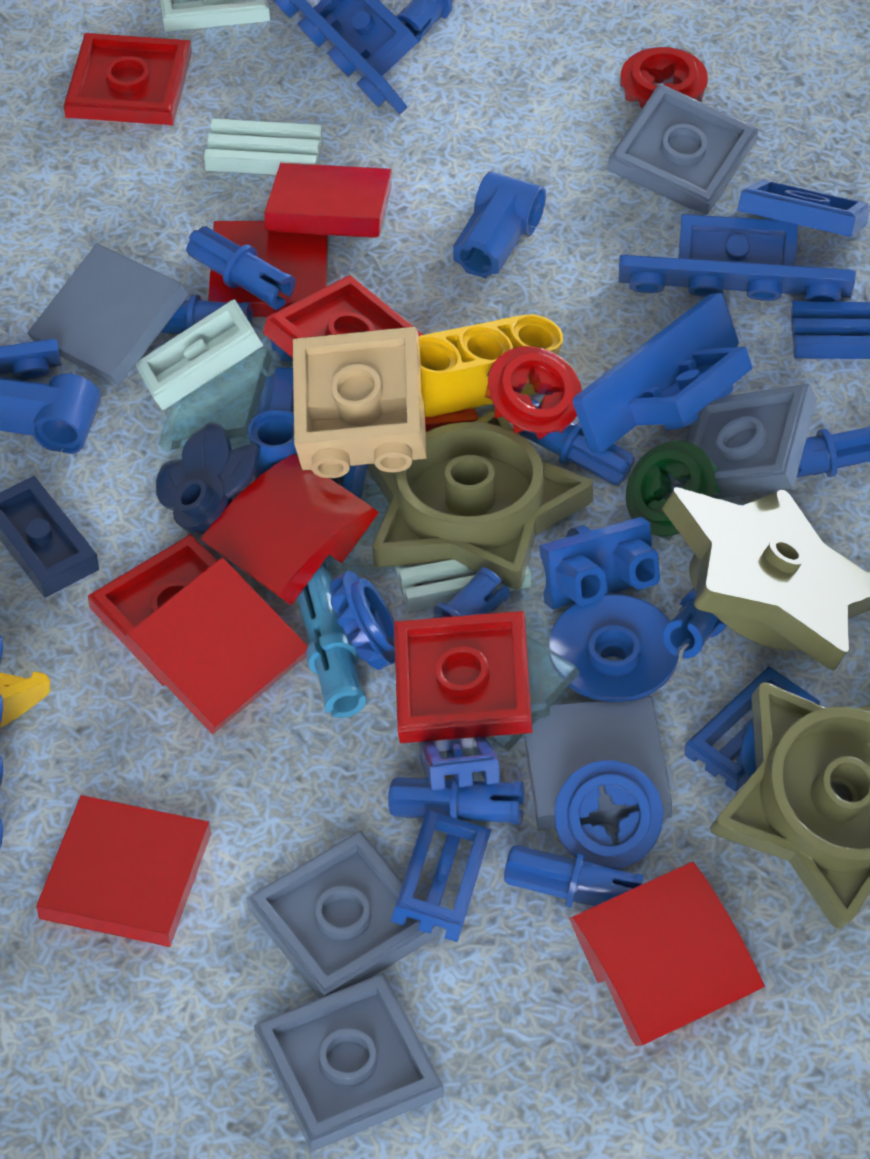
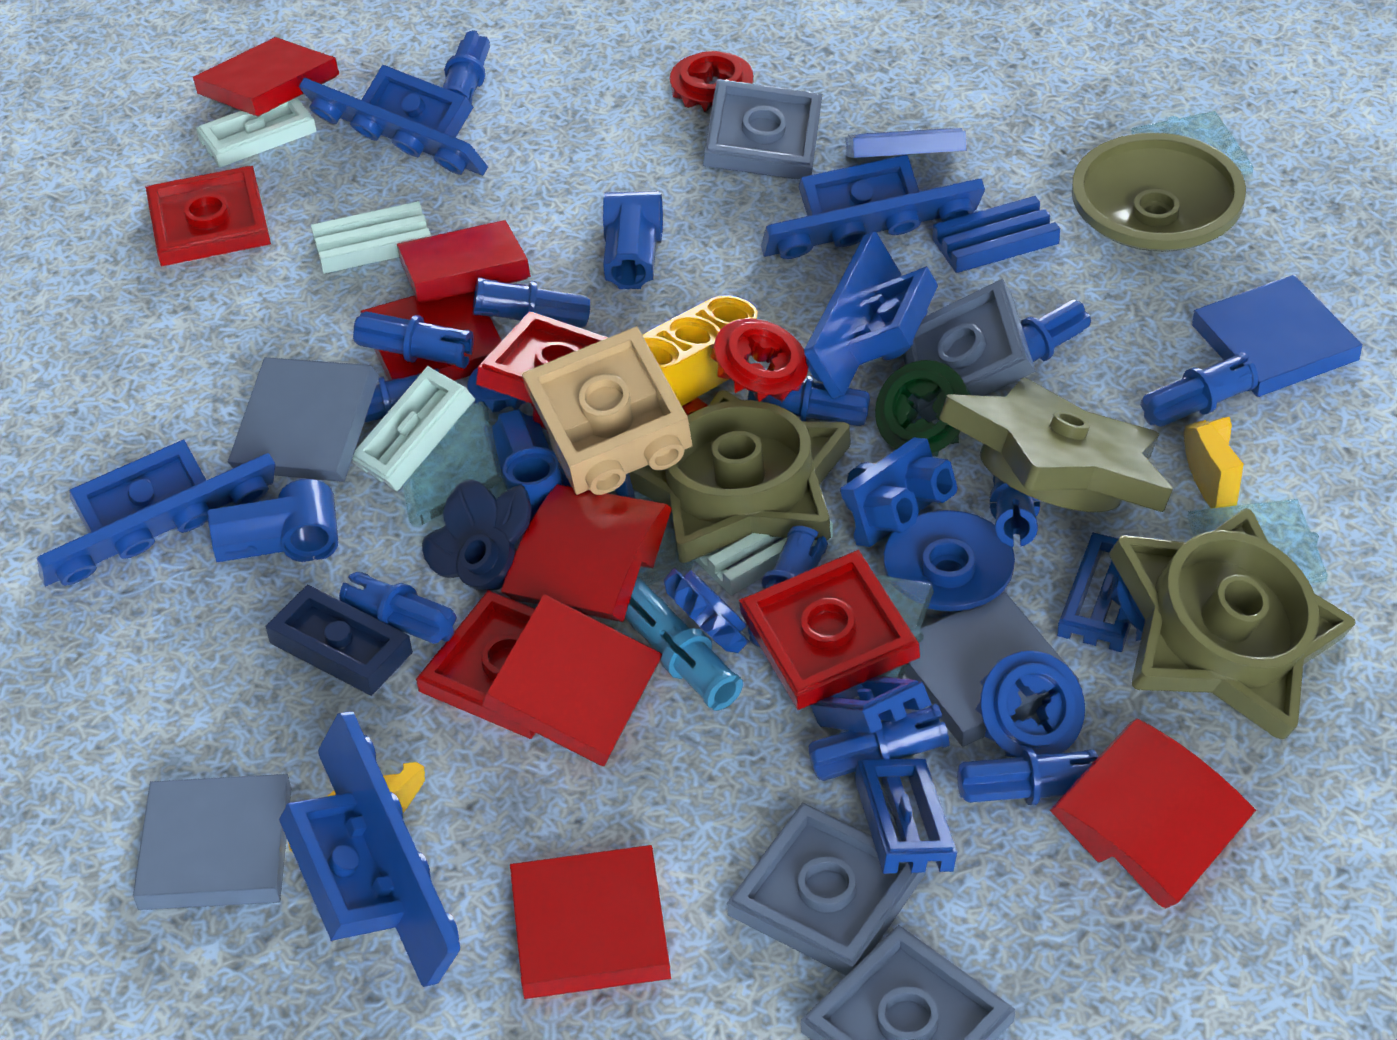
camera: 20 degrees left, 5 degrees down
none -> blue axle [339,572,457,644]
none -> blue axle [472,277,590,328]

